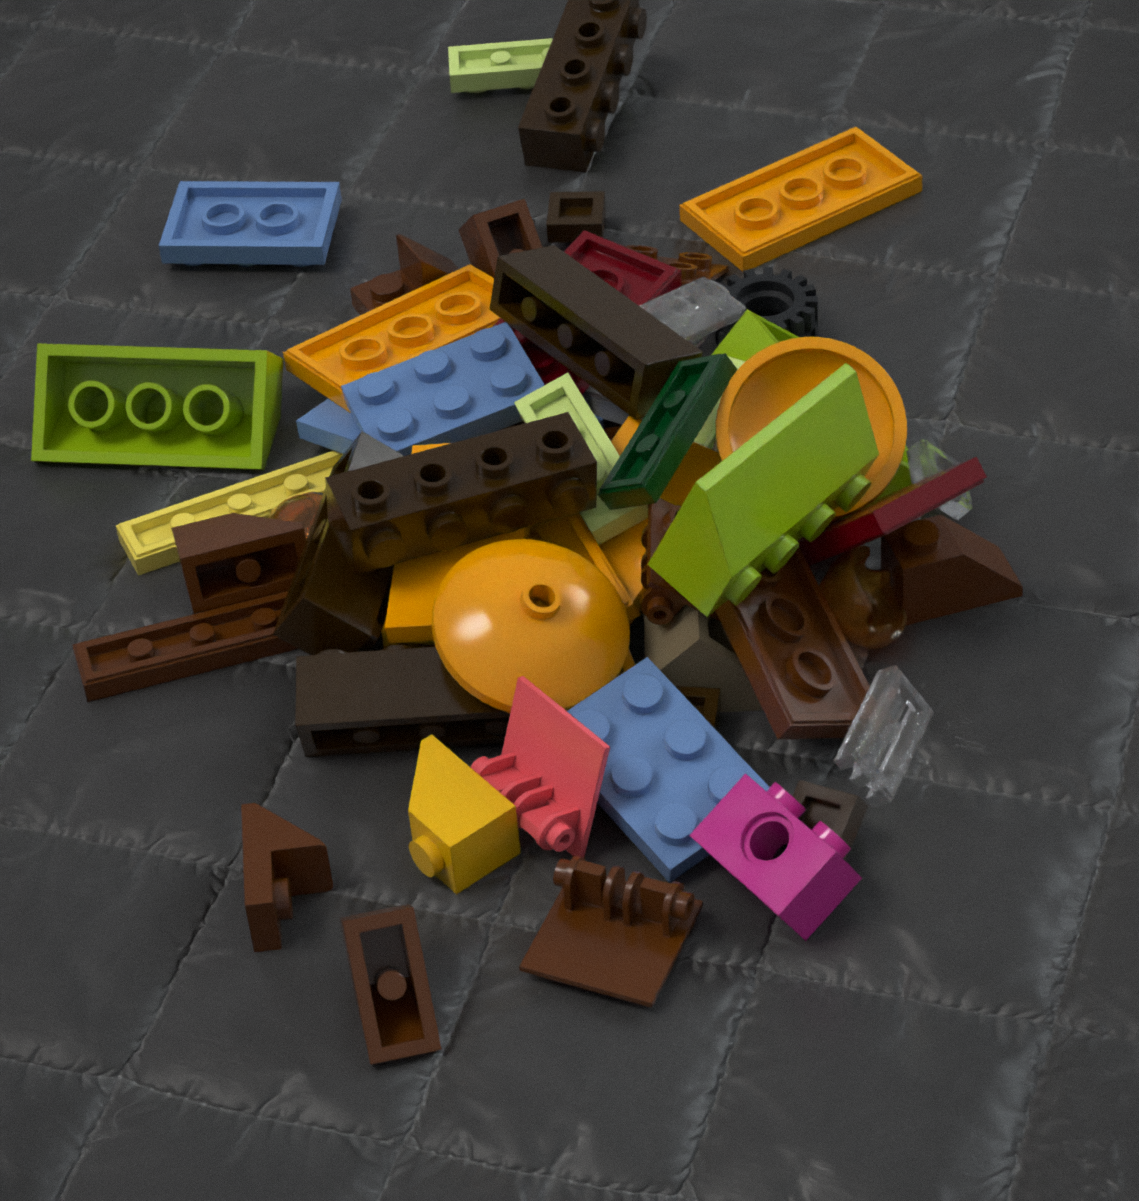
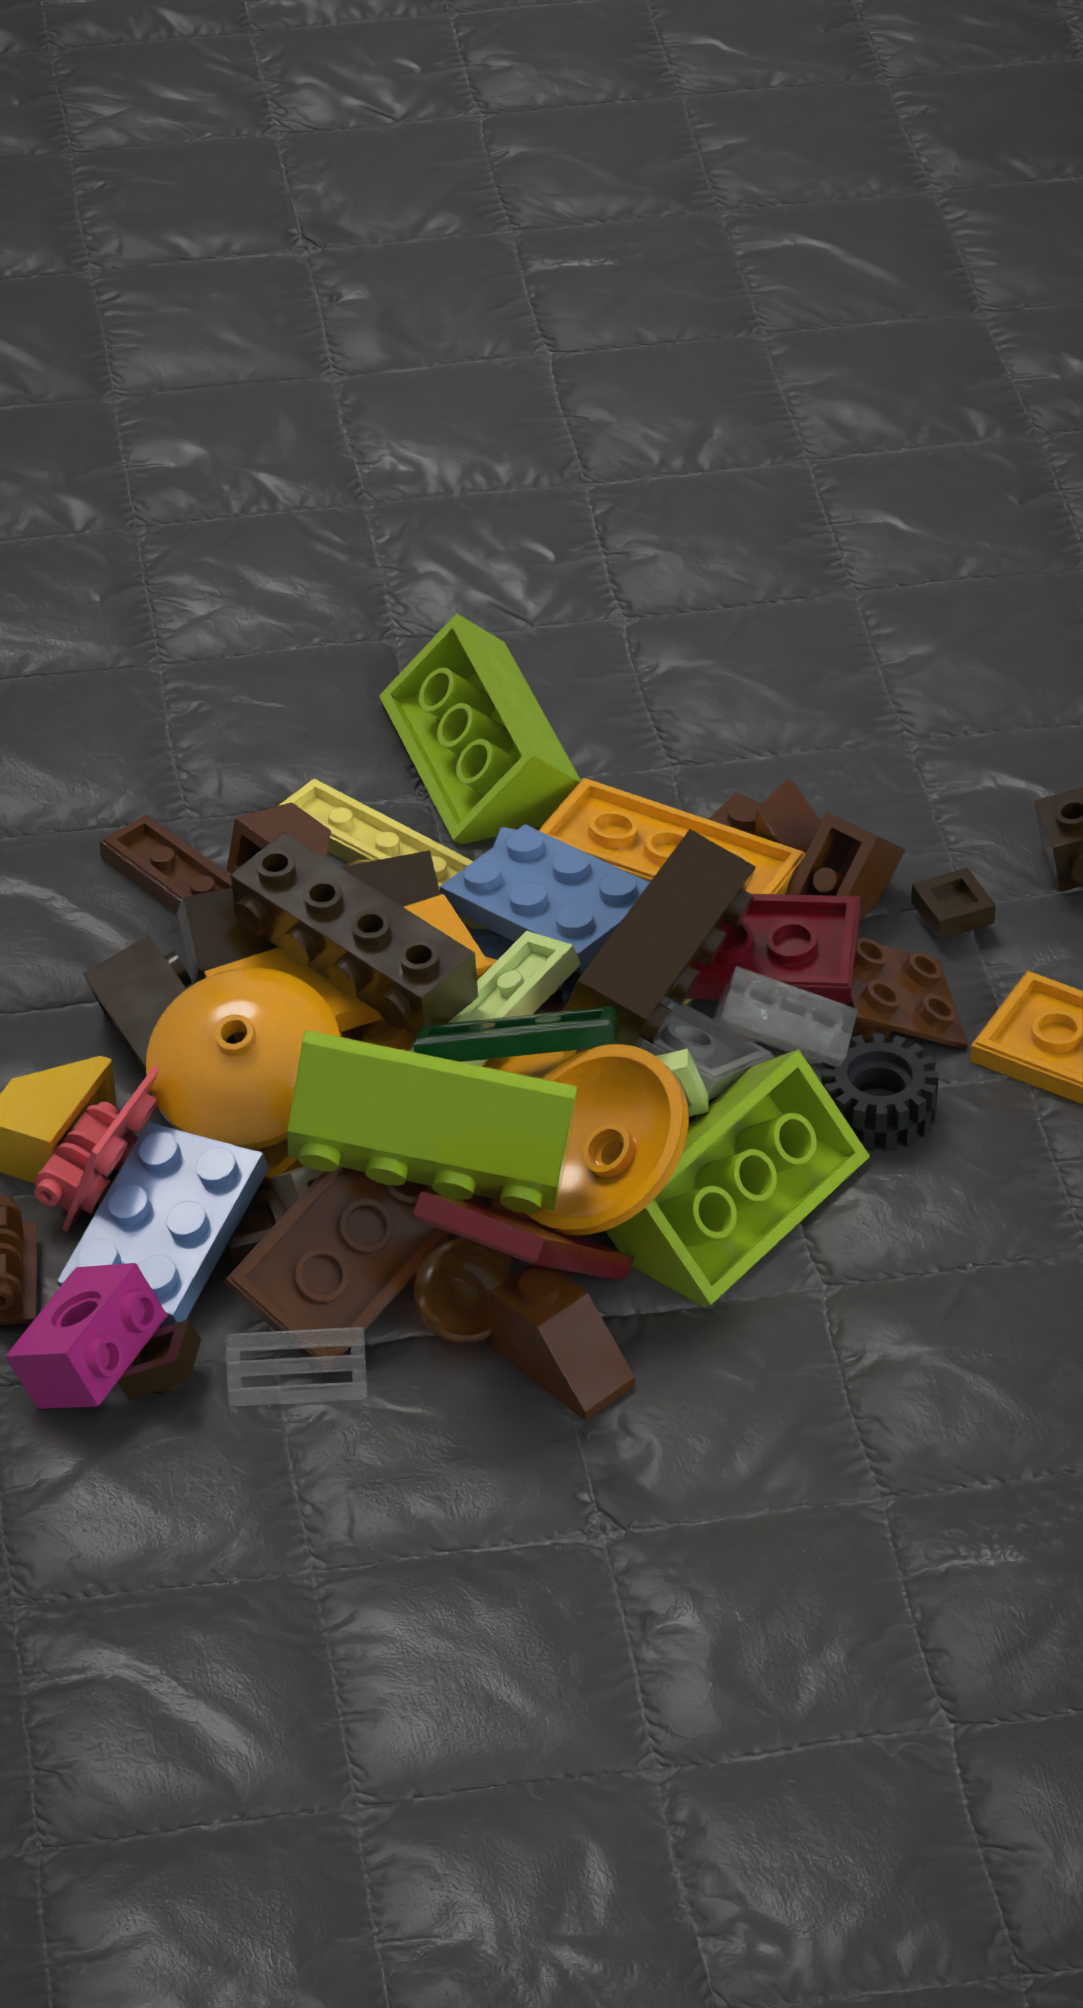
camera: 60 degrees right, 0 degrees up
medium blue plate [159,181,342,267] -> none
clear tile [906,438,972,521] -> none

